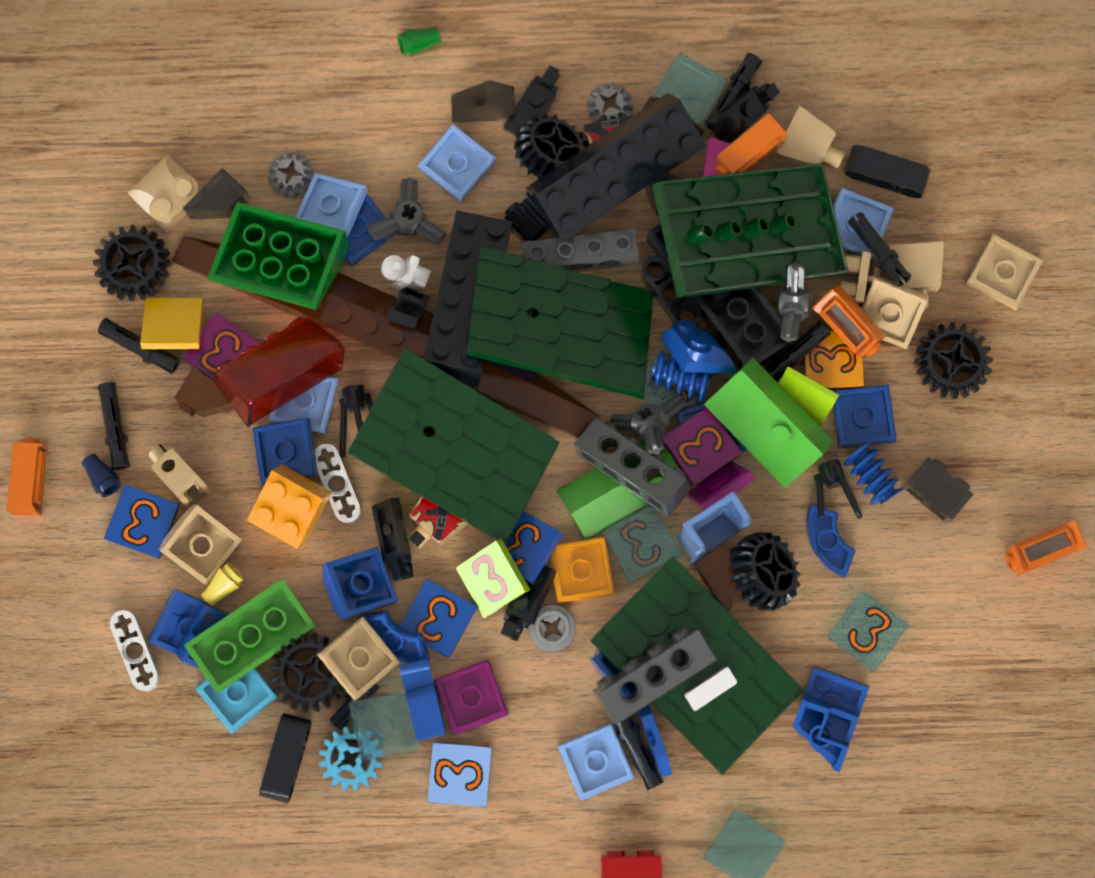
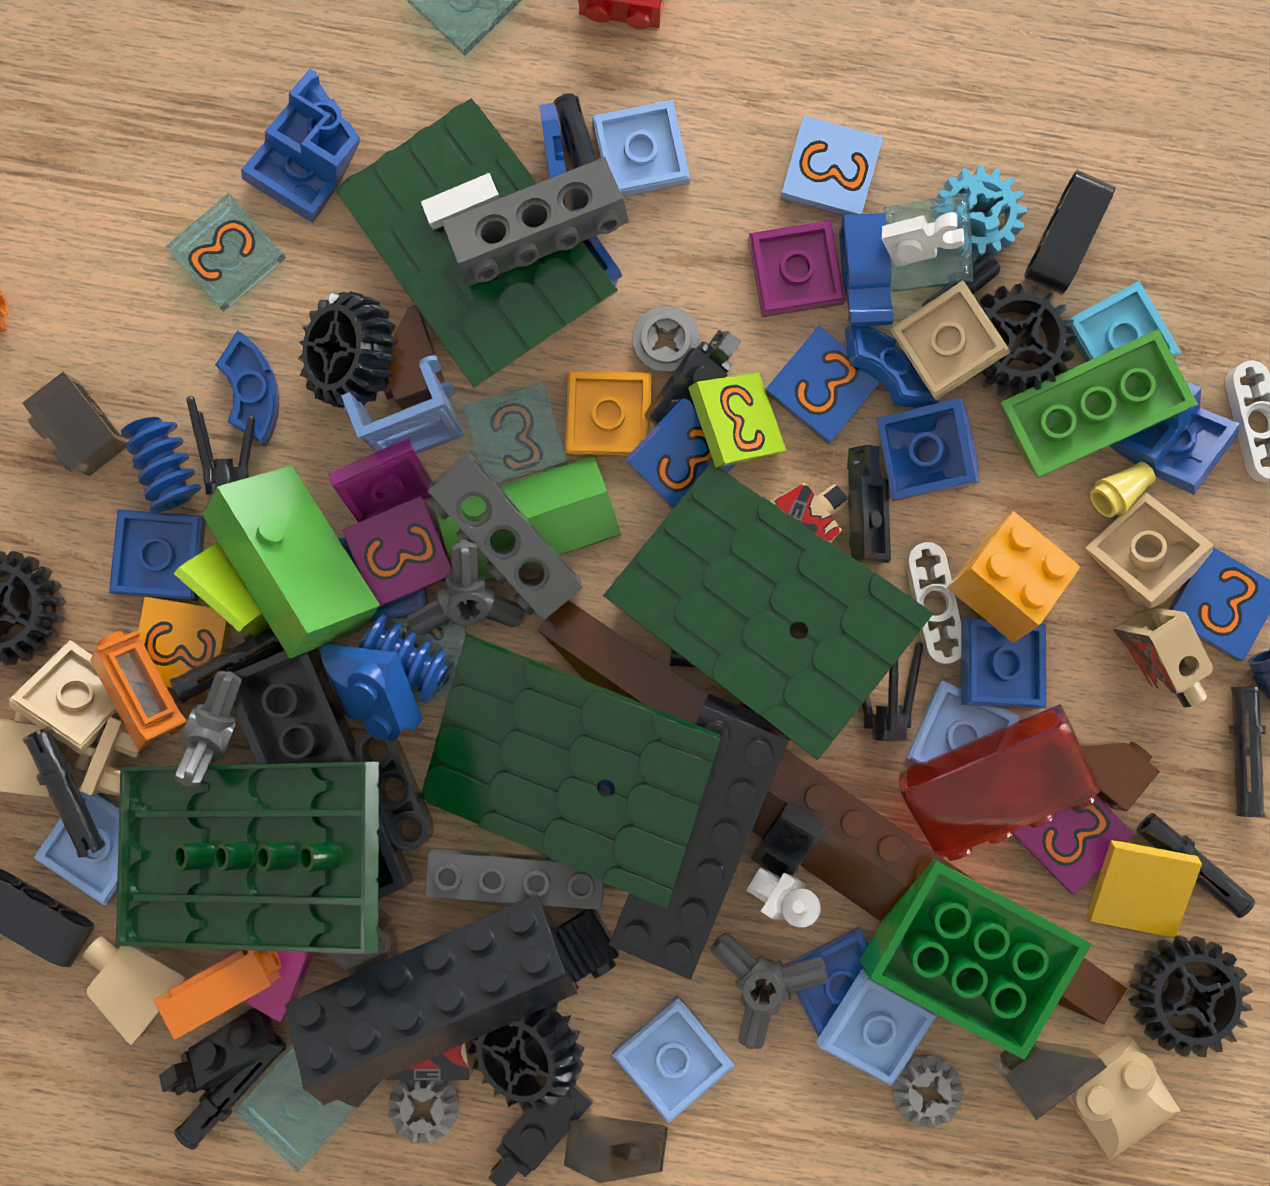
camera: 170 degrees left, 5 degrees up
none -> white plate [882,213,964,267]

